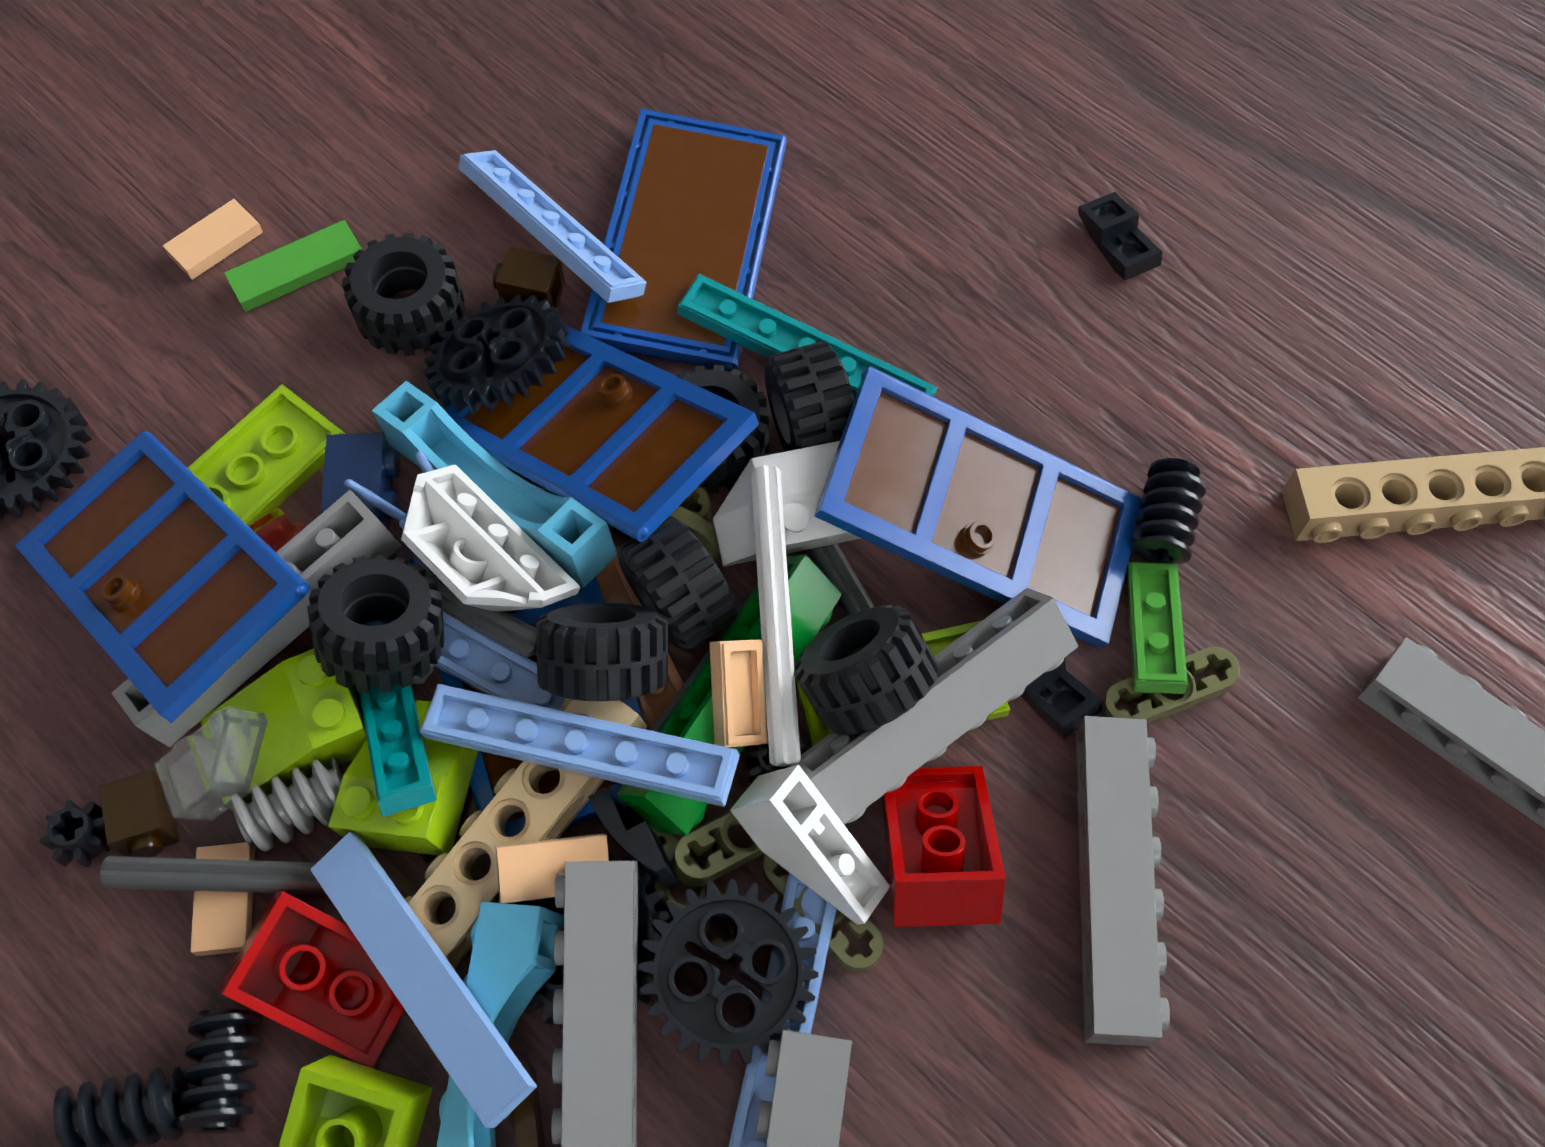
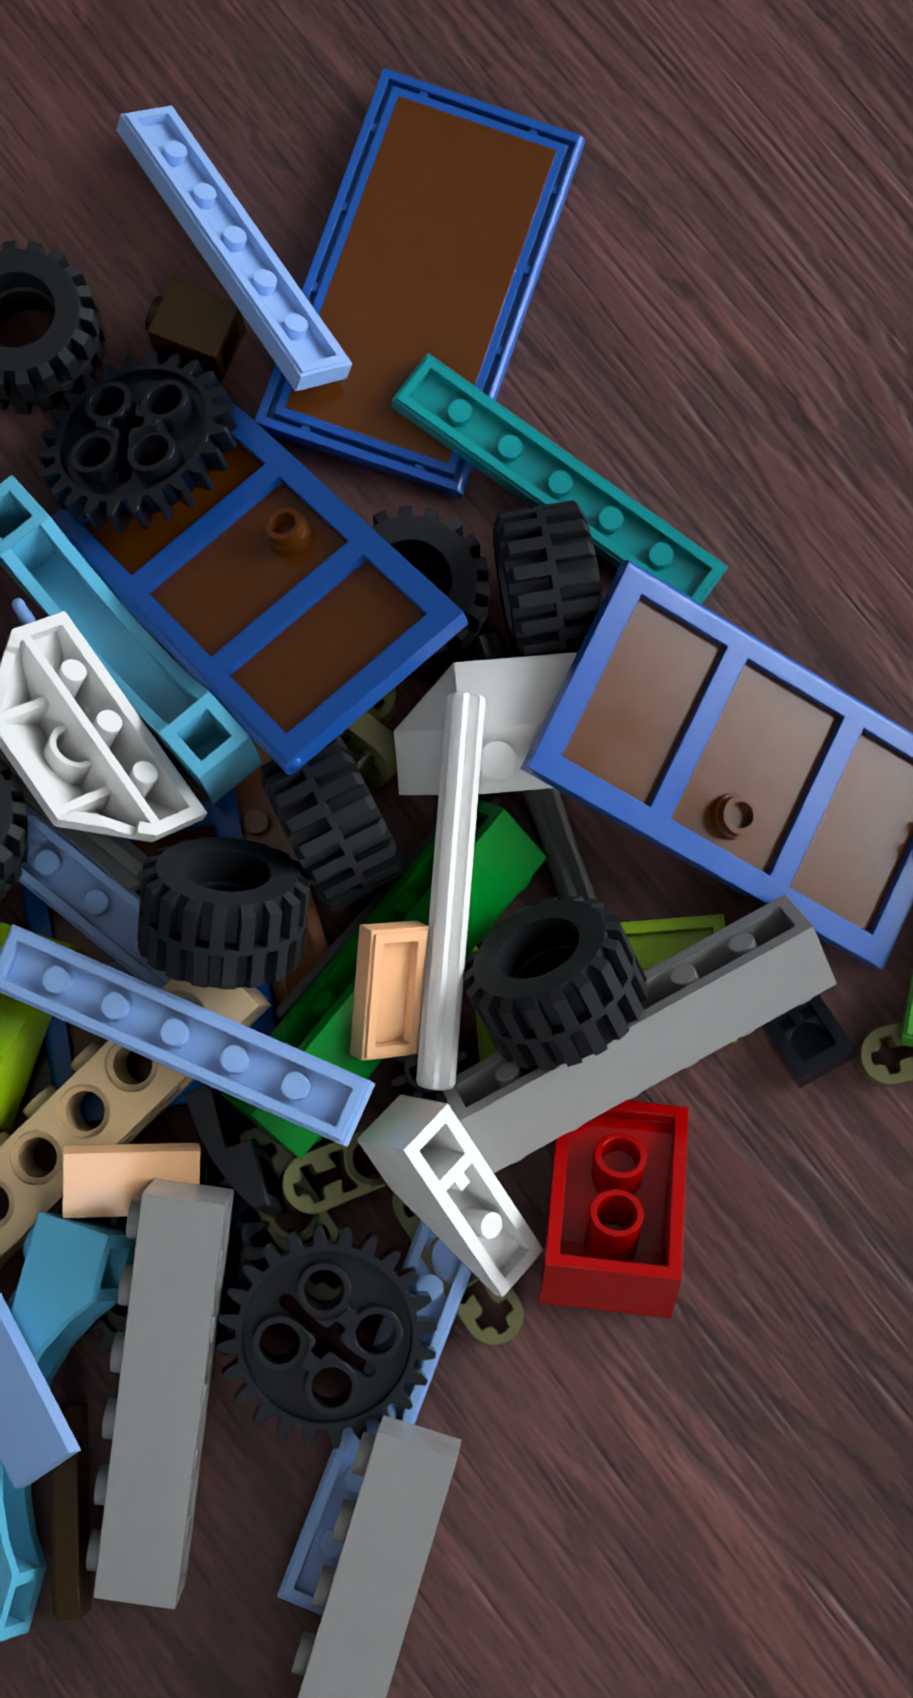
camera: 10 degrees right, 15 degrees up
light grey brick [1075,716,1170,1047] -> none

